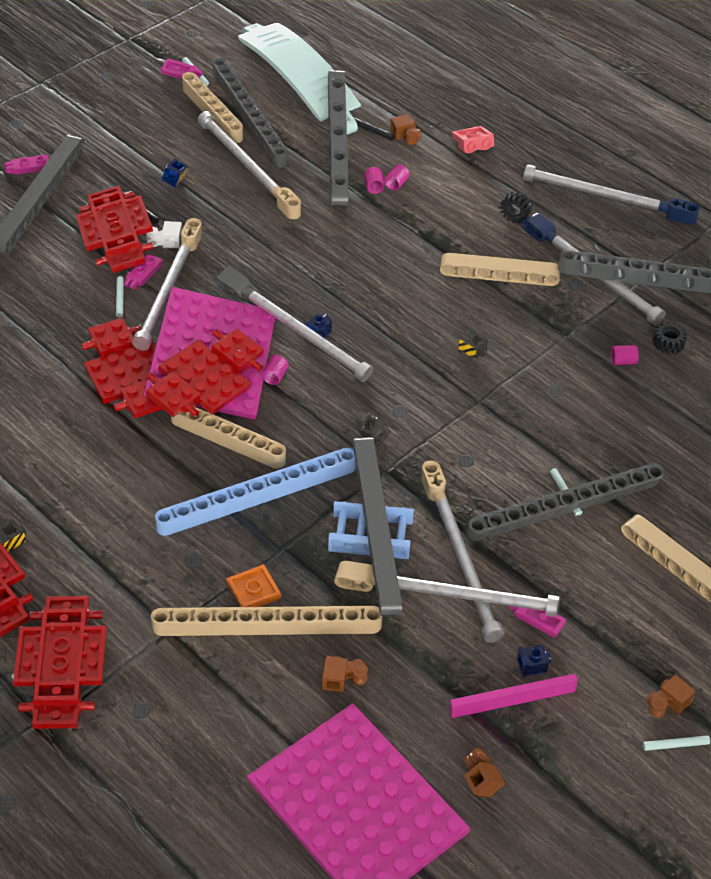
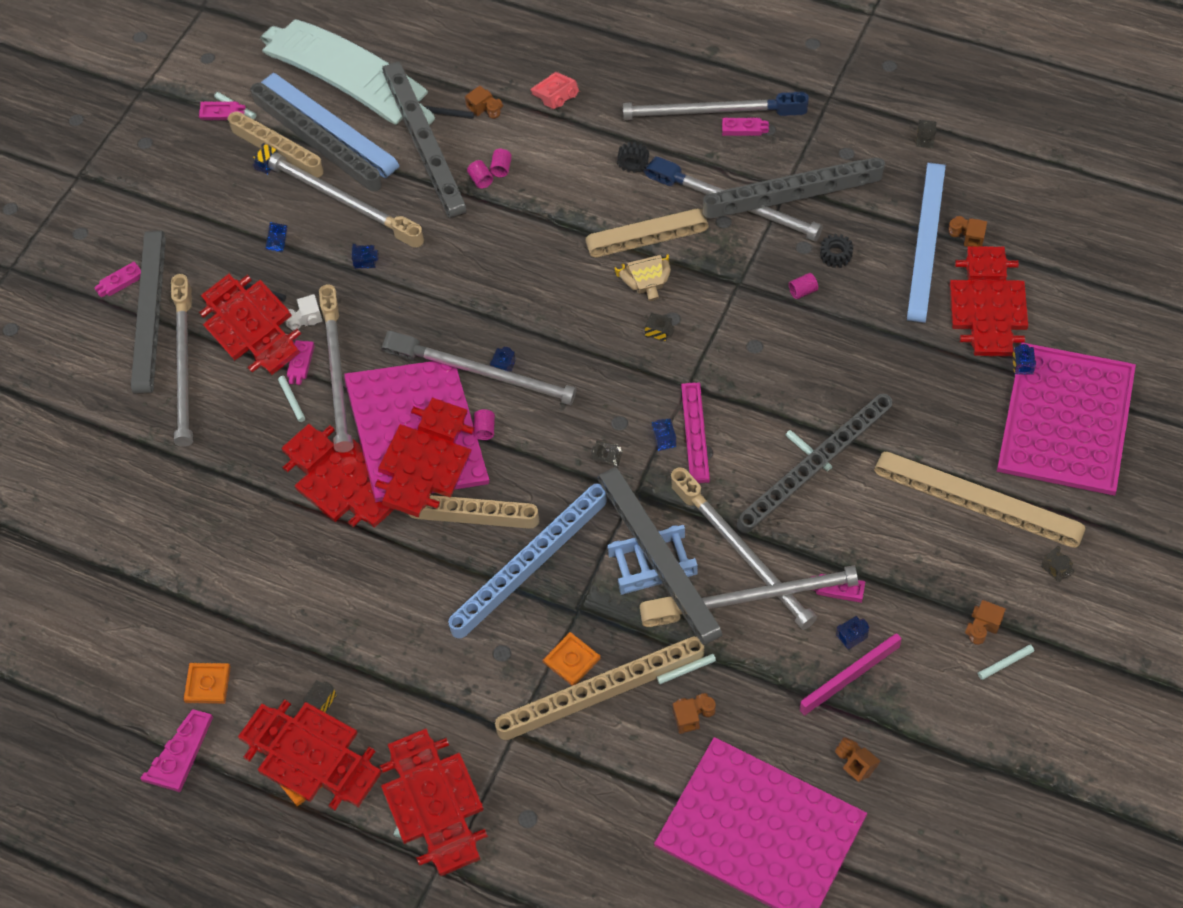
camera: 15 degrees left, 10 degrees up
none -> flat silver piece [171,274,193,447]
none -> brick [253,143,278,174]
none -> light blue beam [261,73,399,178]
none -> clear blue brick [352,244,379,269]
none -> tan torso [615,255,671,301]
none -> clear blue brick [652,418,676,451]
none -> light aqua bar [657,654,716,684]
none -> dark pink tile [681,382,710,483]
none -> dark pink hinge [722,118,769,136]

